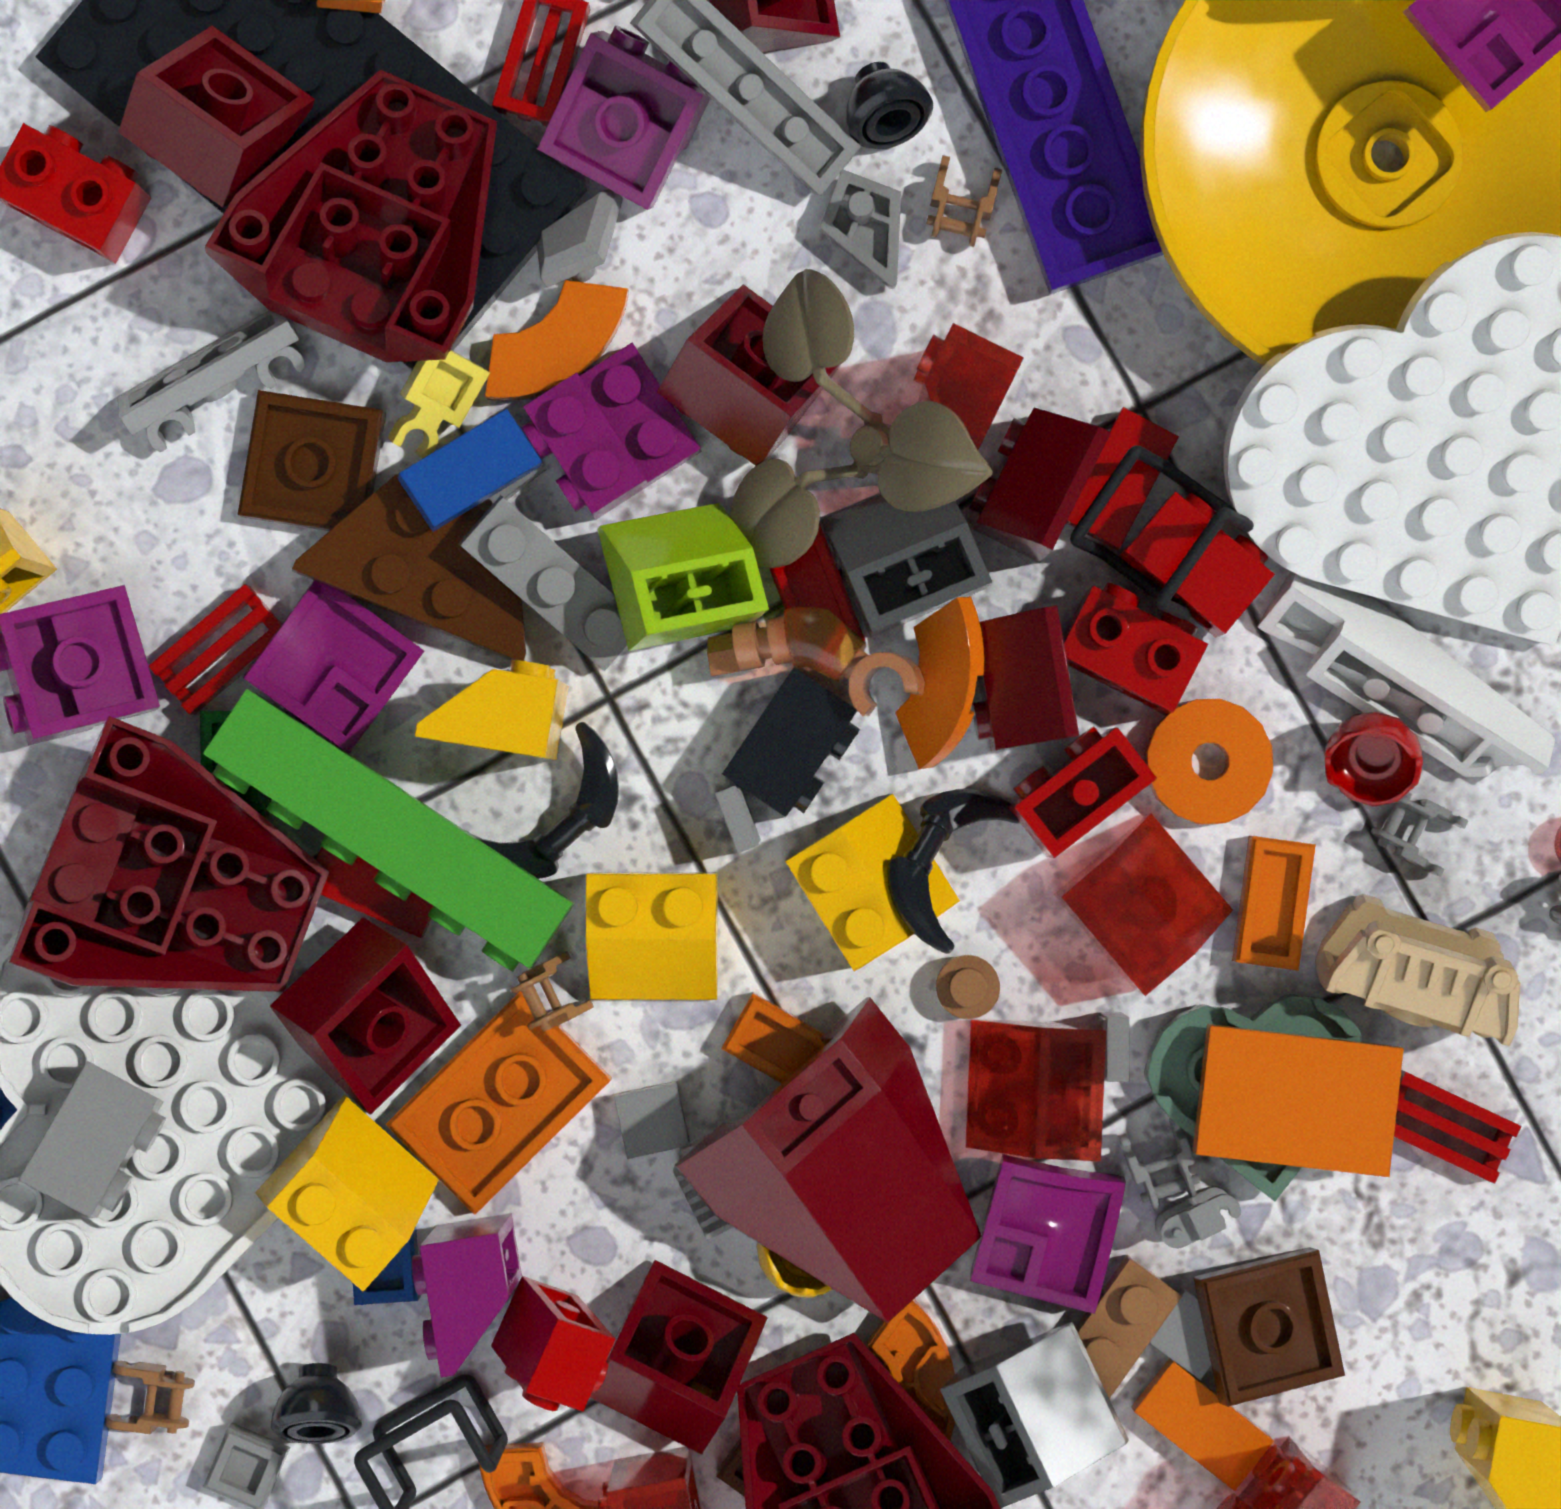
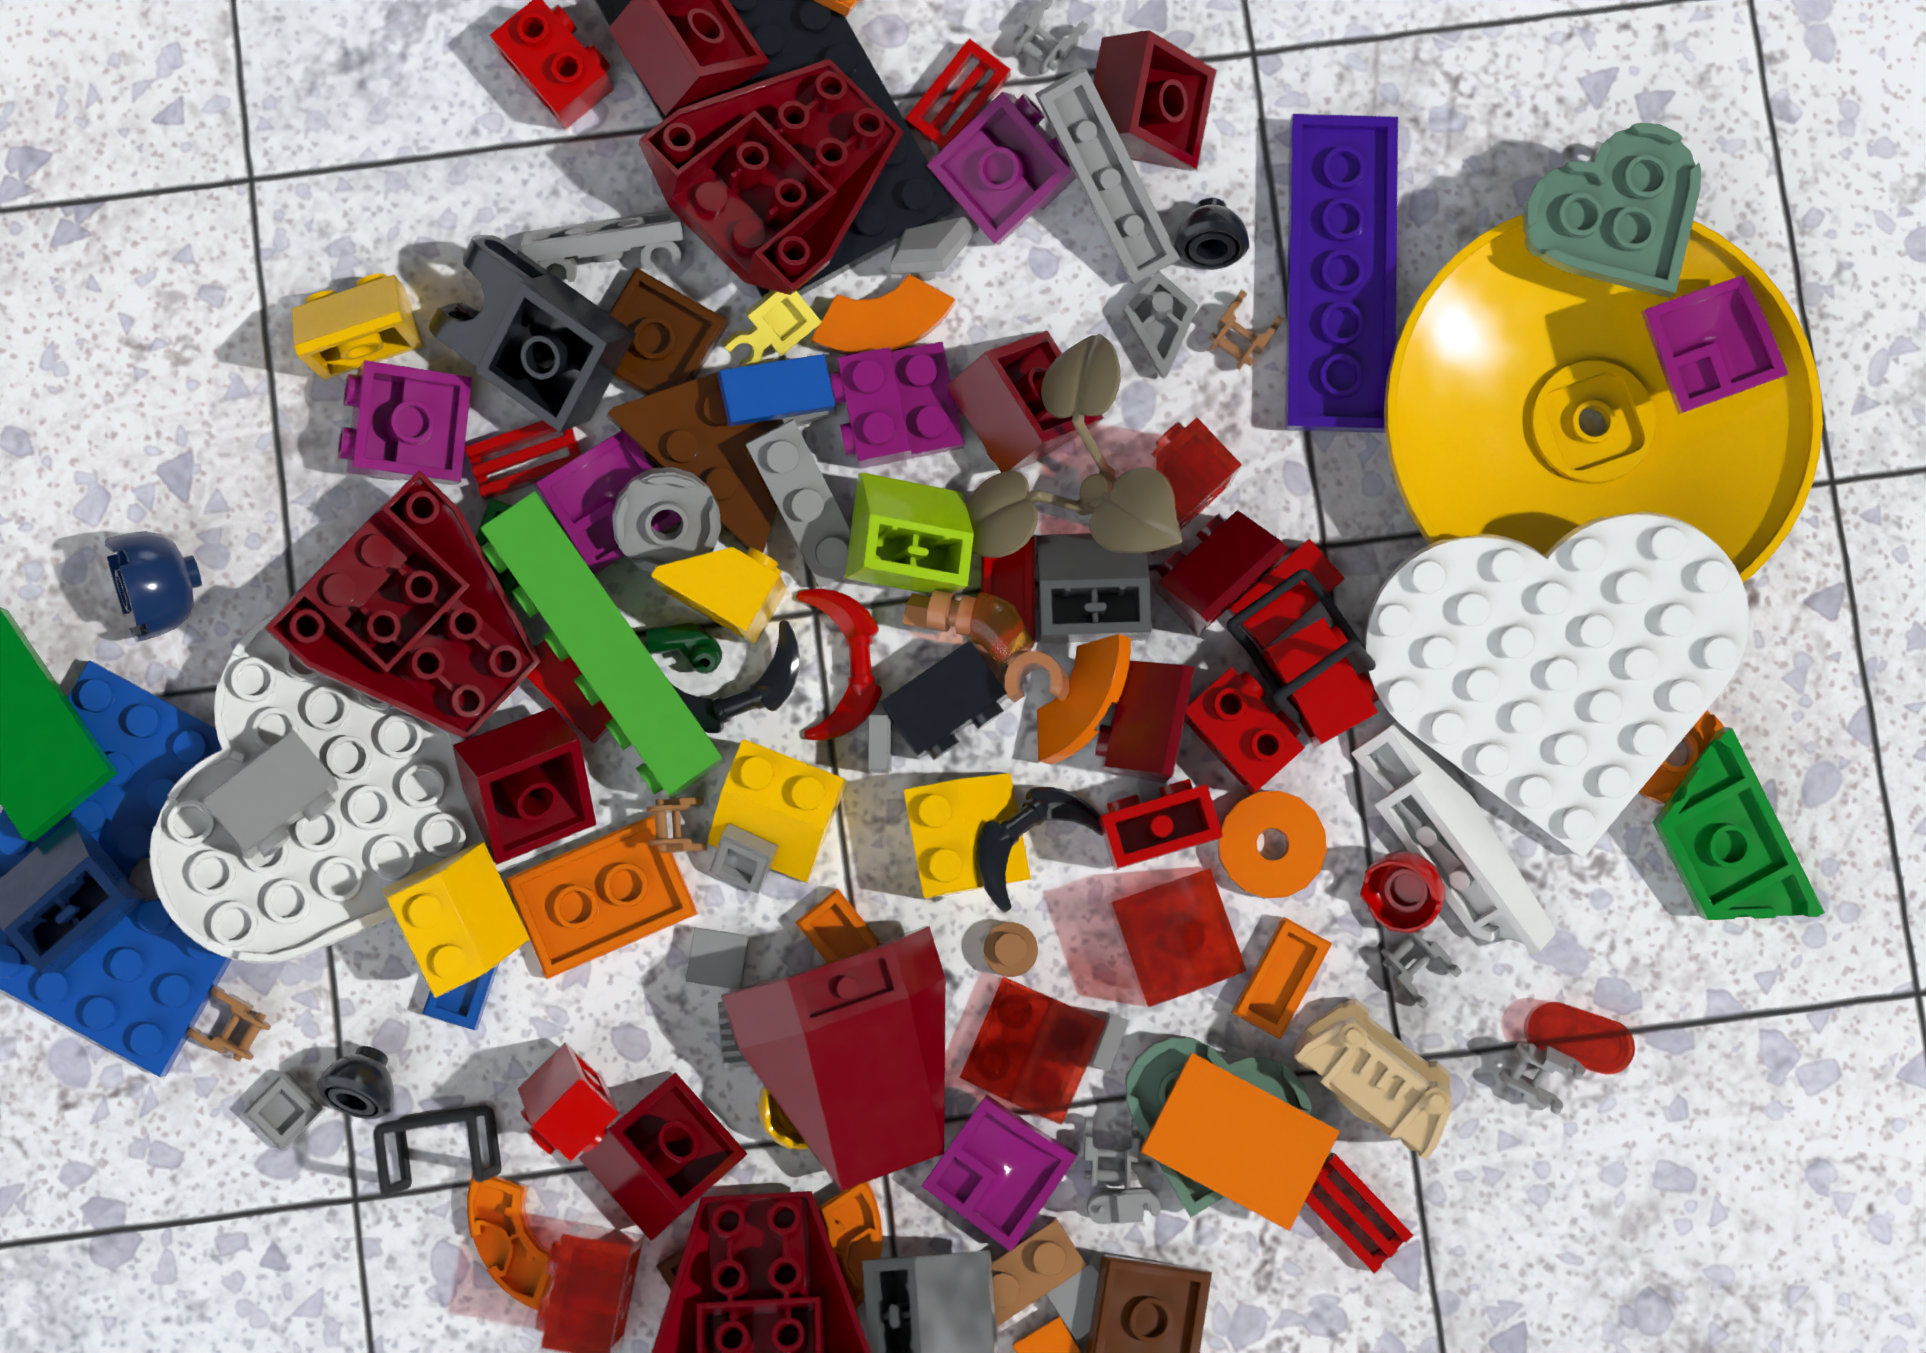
camera: 15 degrees right, 5 degrees down
magenta slope [412,1213,522,1378] -> none
none -> black brick [429,235,636,433]
none -> light grey tile [612,467,721,573]
none -> dark green arm [646,622,722,674]
none -> light grey tile [709,823,778,894]
none -> red piece [797,588,882,741]

